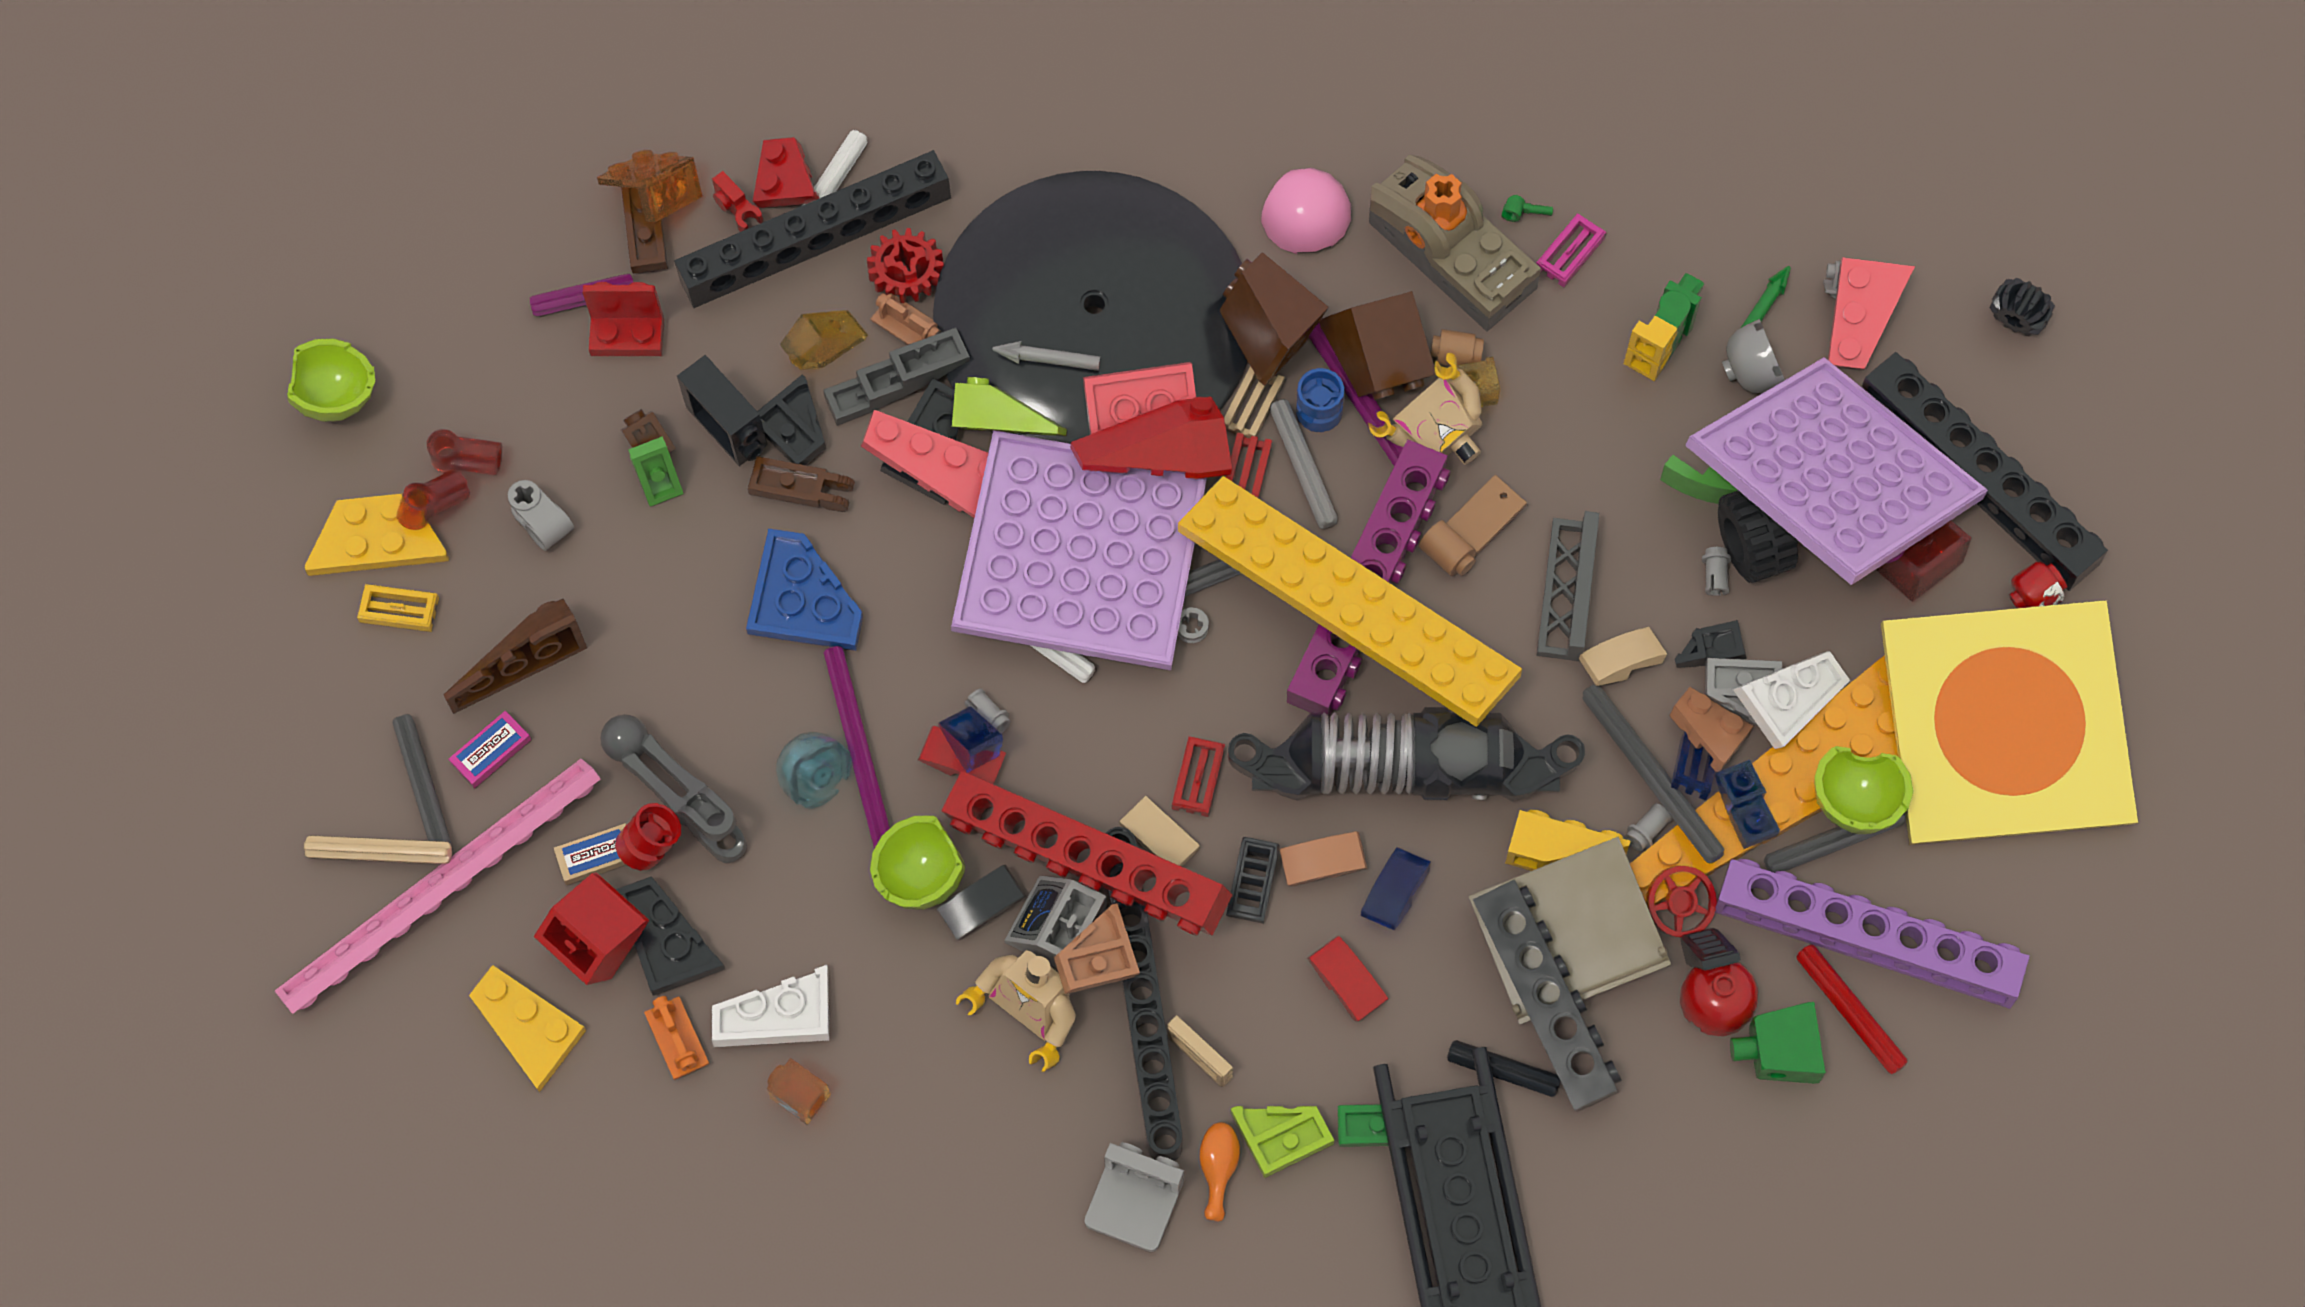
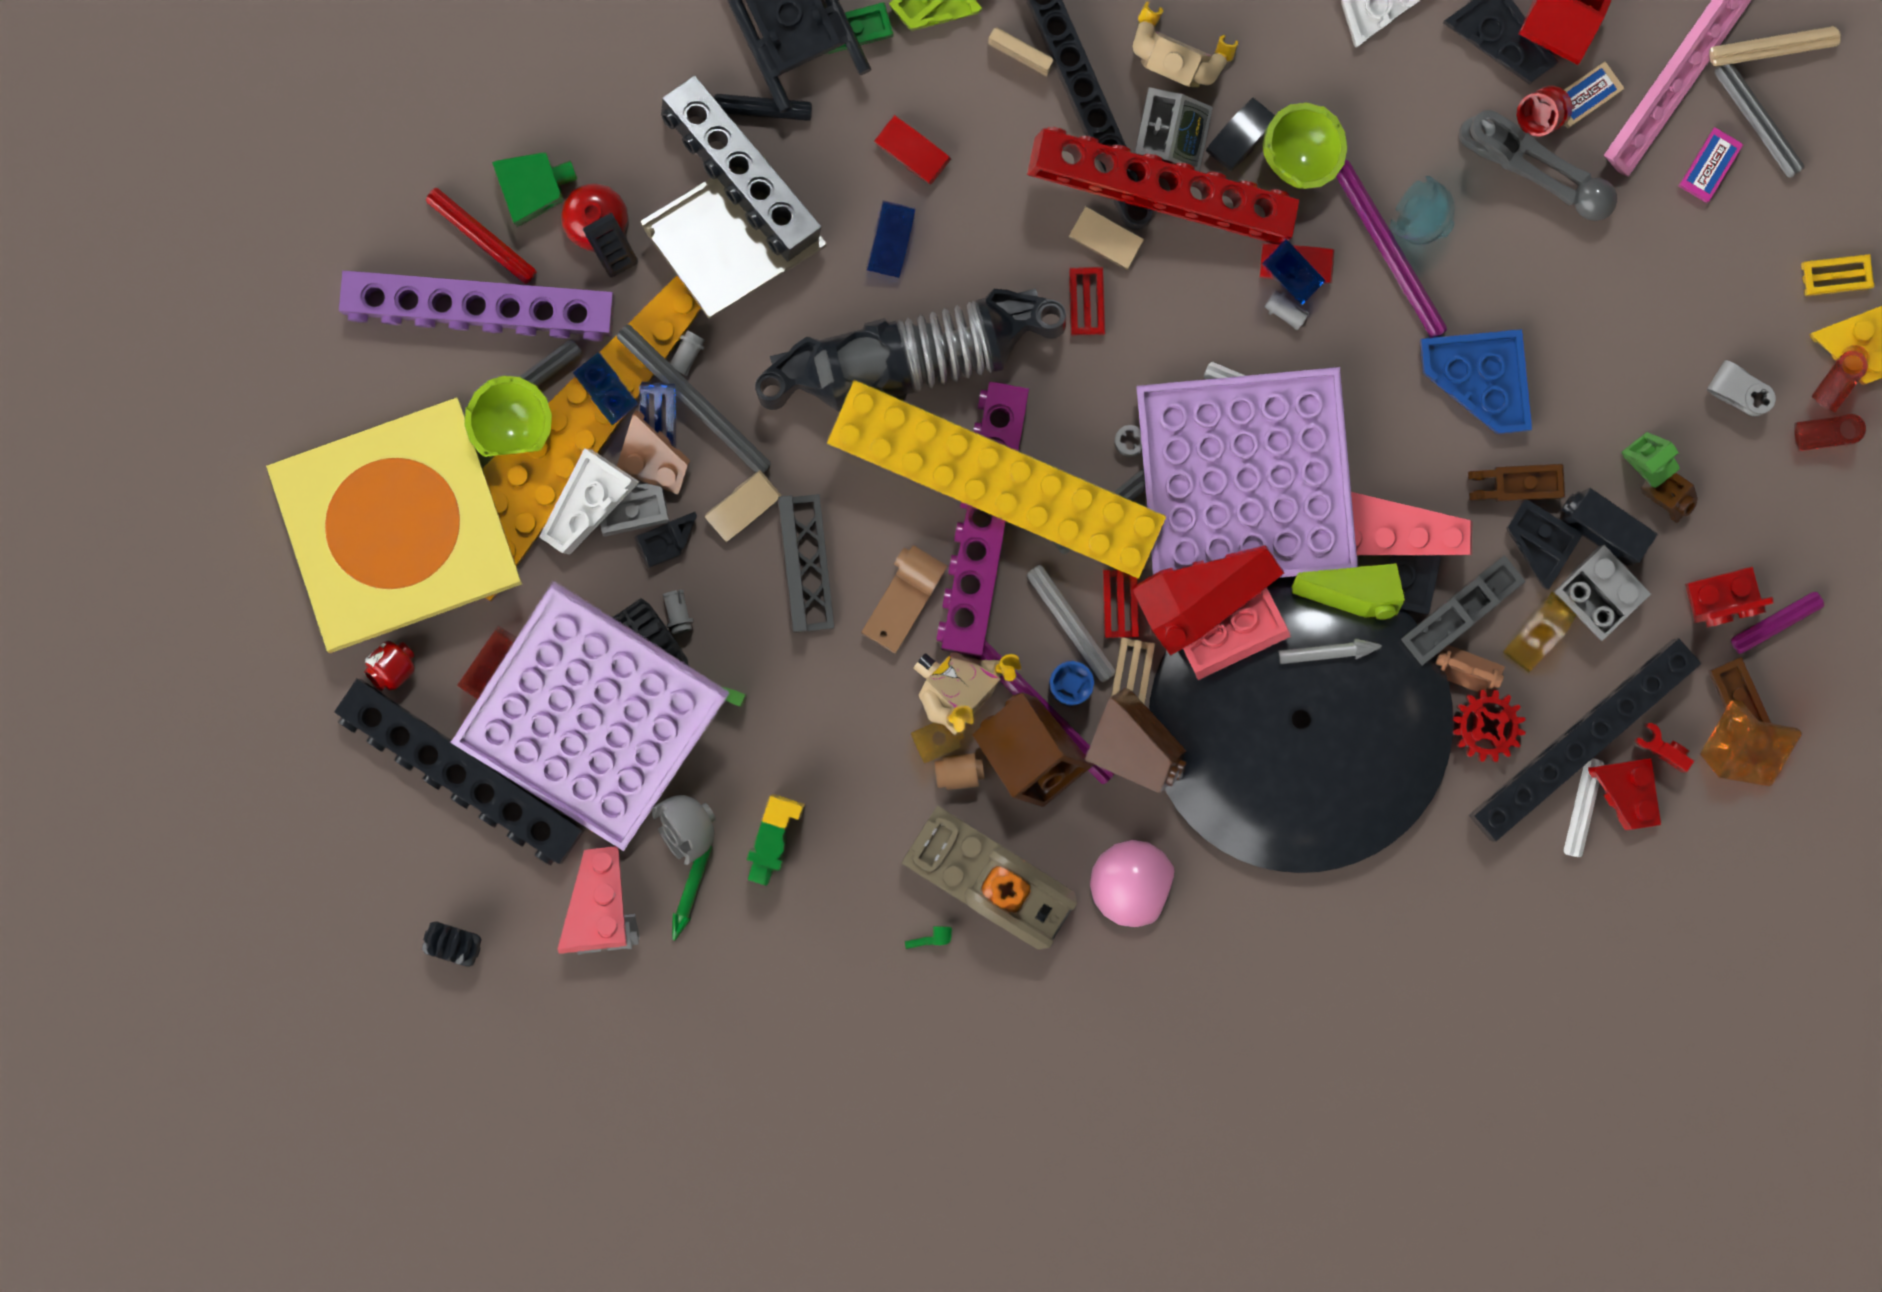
camera: 160 degrees right, 20 degrees up
reddish brown wedge [443,599,587,714] -> none
nougat wing [1054,903,1140,994] -> none
black slope [1226,837,1280,924] -> none
nougat slope [1279,831,1367,887] -> none
yellow slope [1505,810,1631,871] -> none
dark pink tile [1536,213,1606,287] -> none
red wheel [1646,866,1717,937] -> none
none -> light grey slope [1554,545,1651,641]

